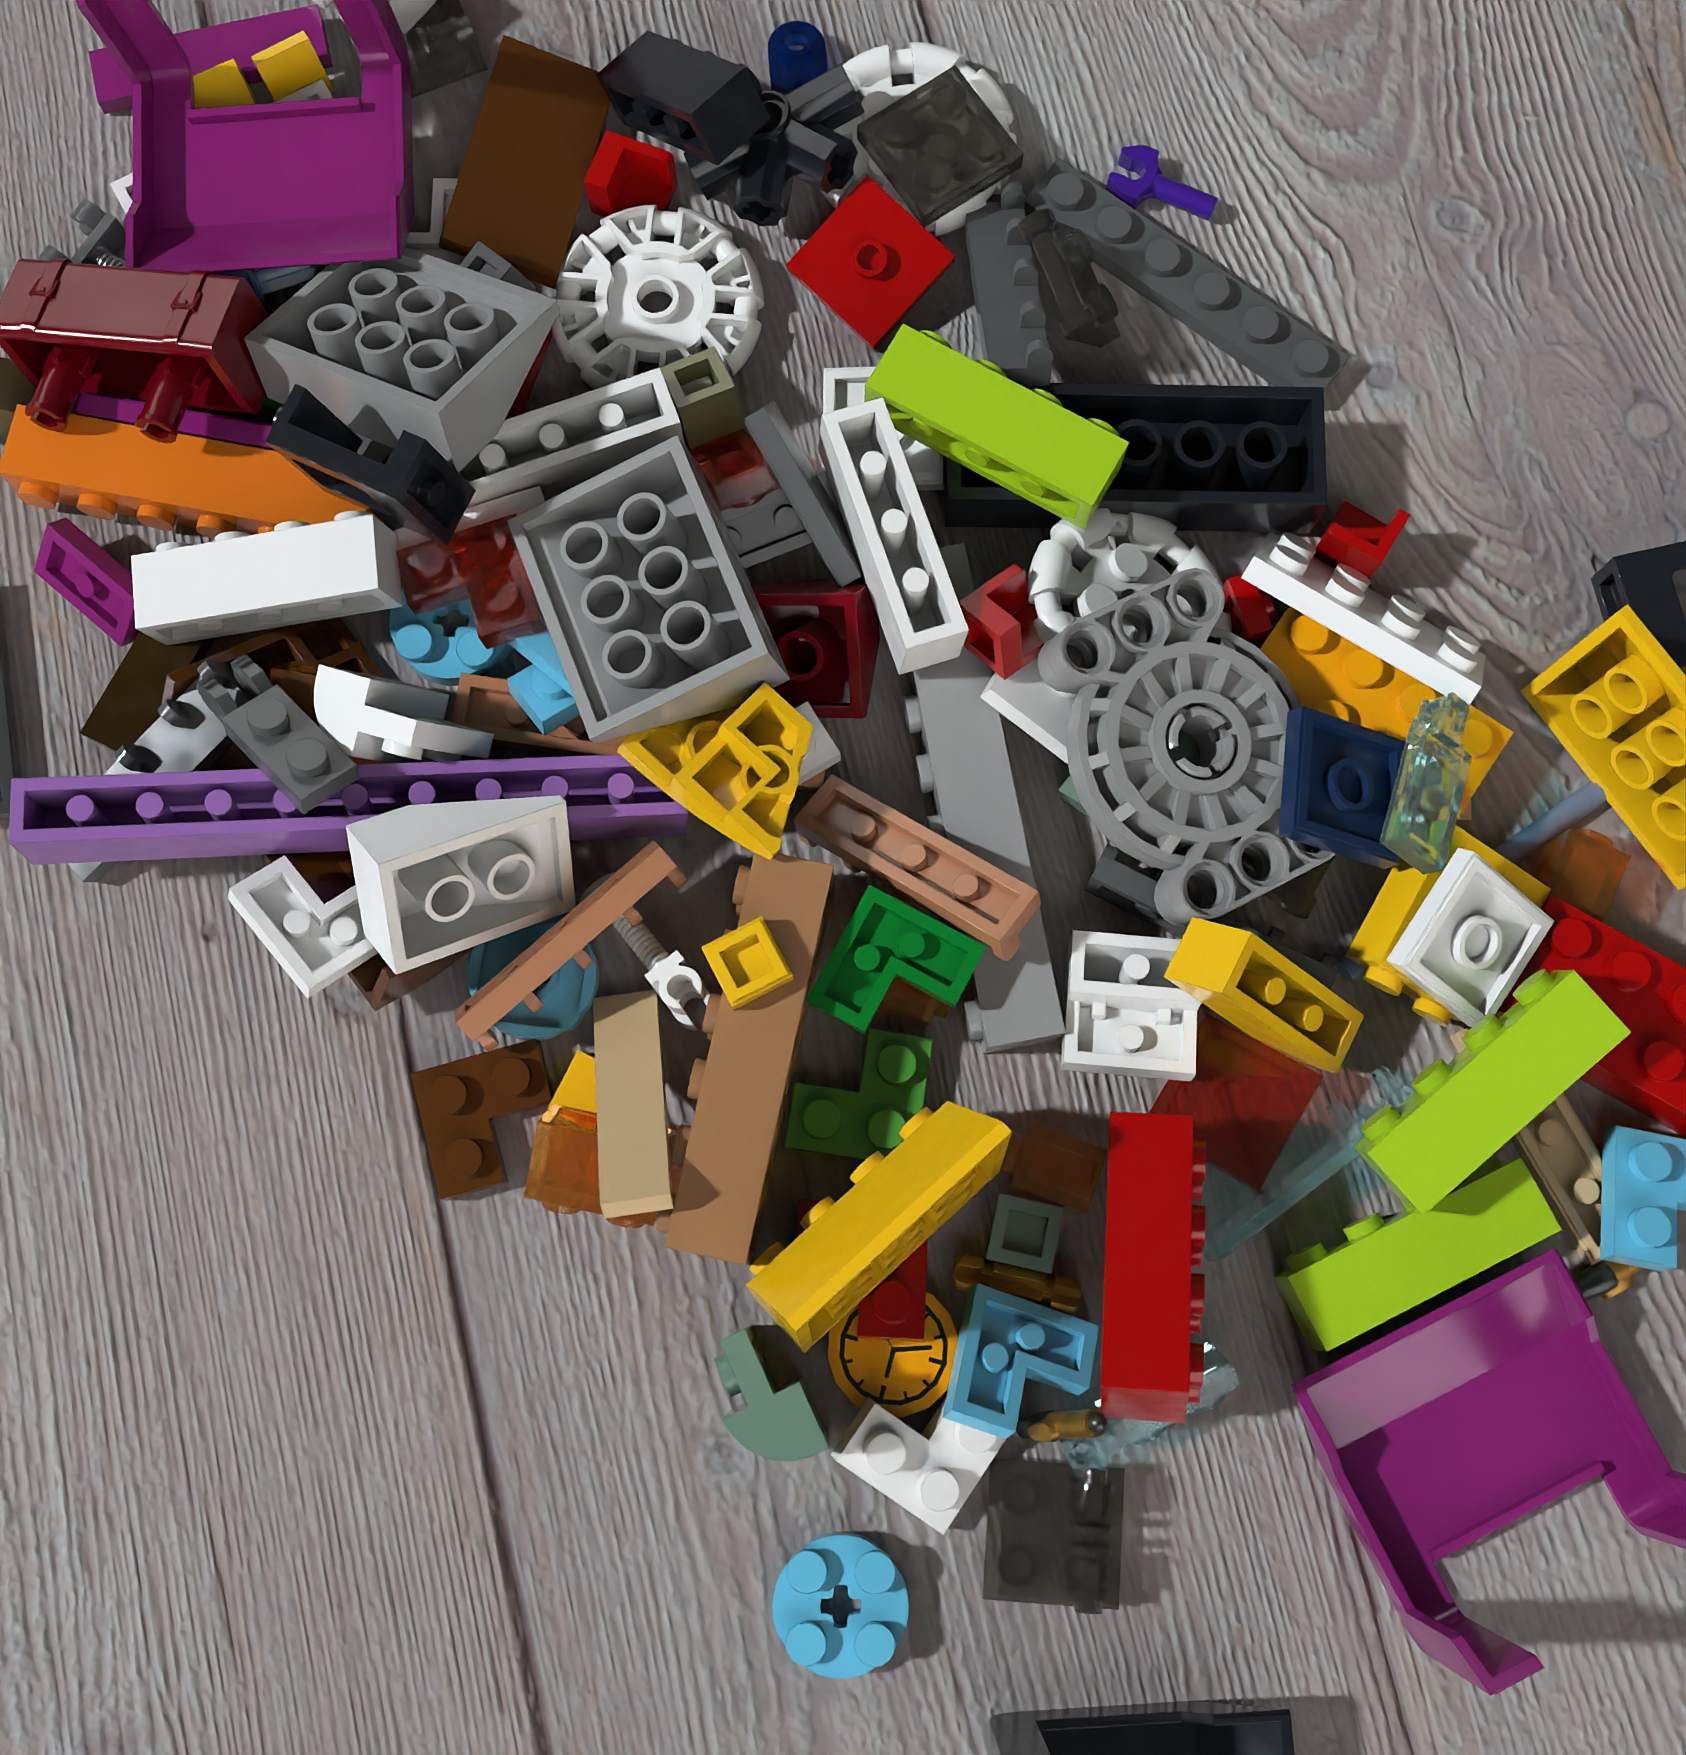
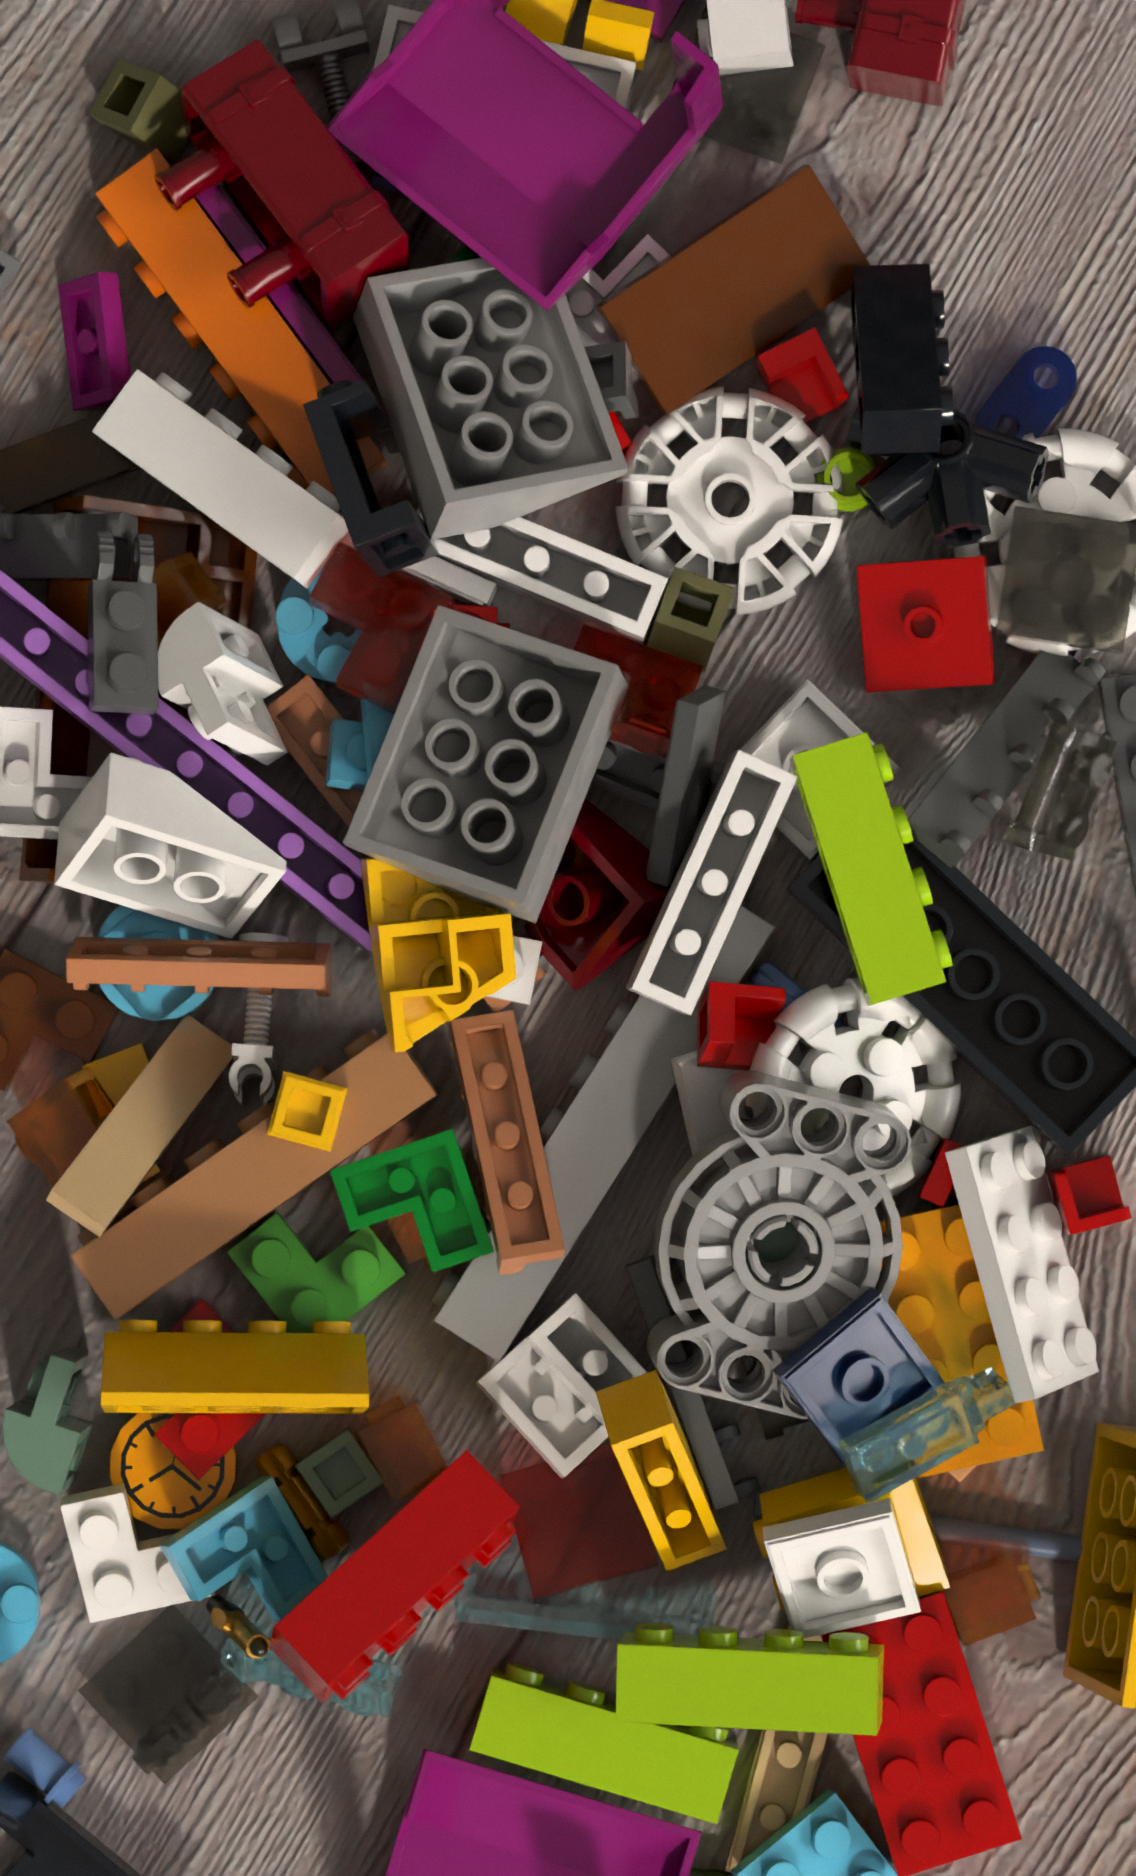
camera: 45 degrees right, 10 degrees up
none -> medium blue pin [3,1727,87,1808]
none -> lime plate [816,448,877,512]

